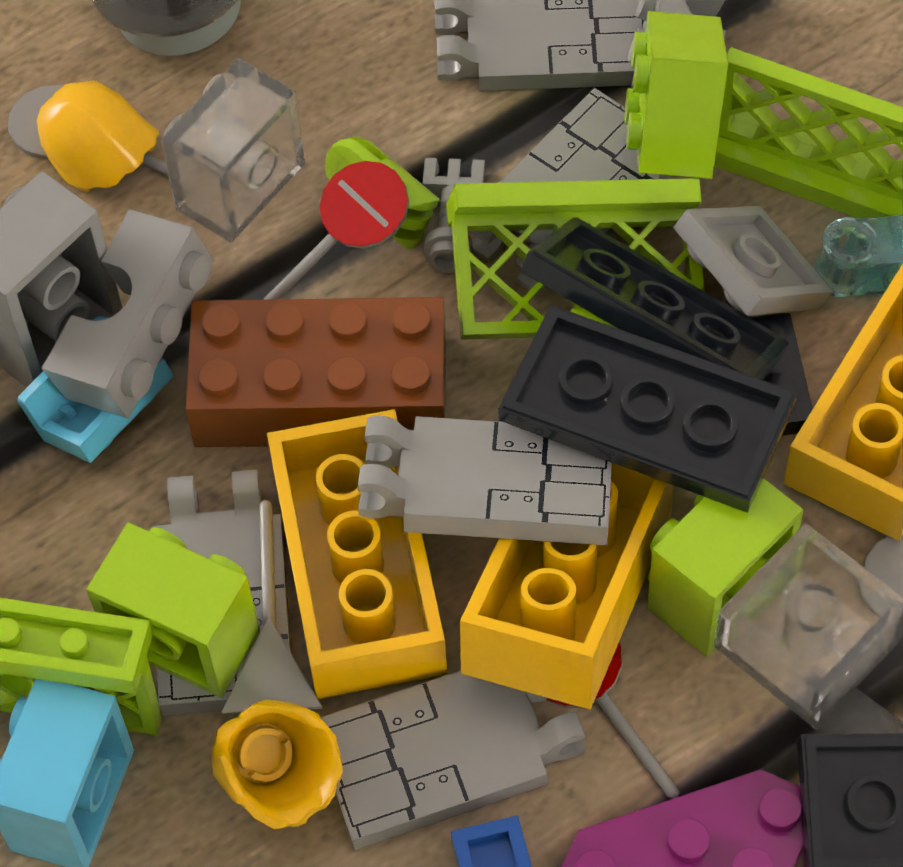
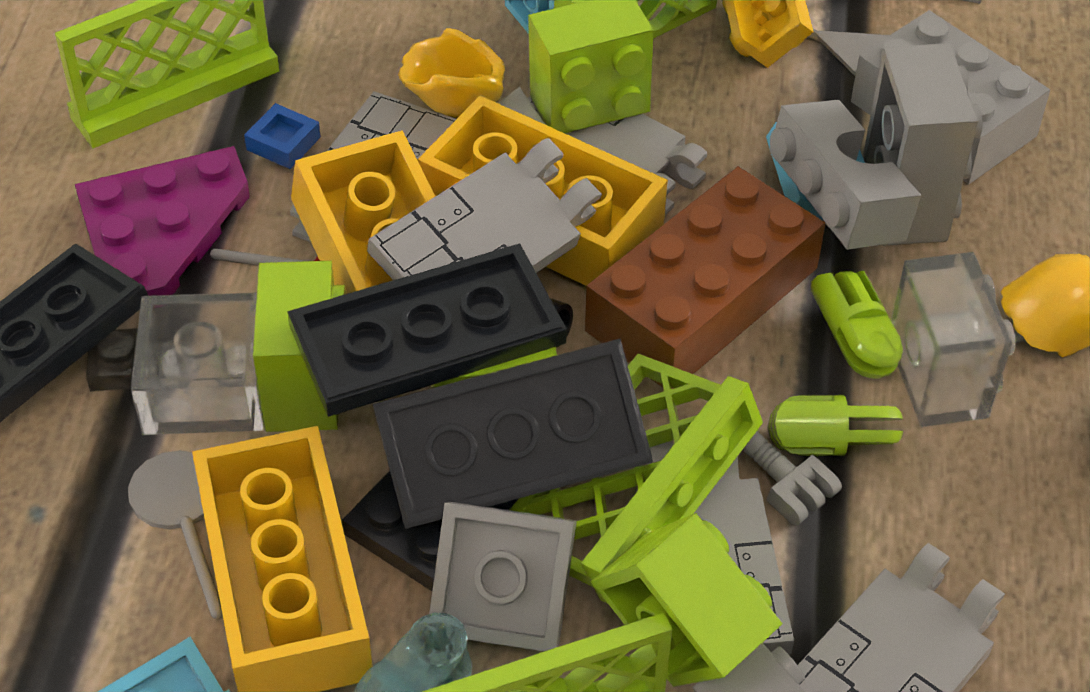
camera: 130 degrees right, 10 degrees down
red piece [263,161,409,300] -> none
none -> lime arm [811,270,903,379]

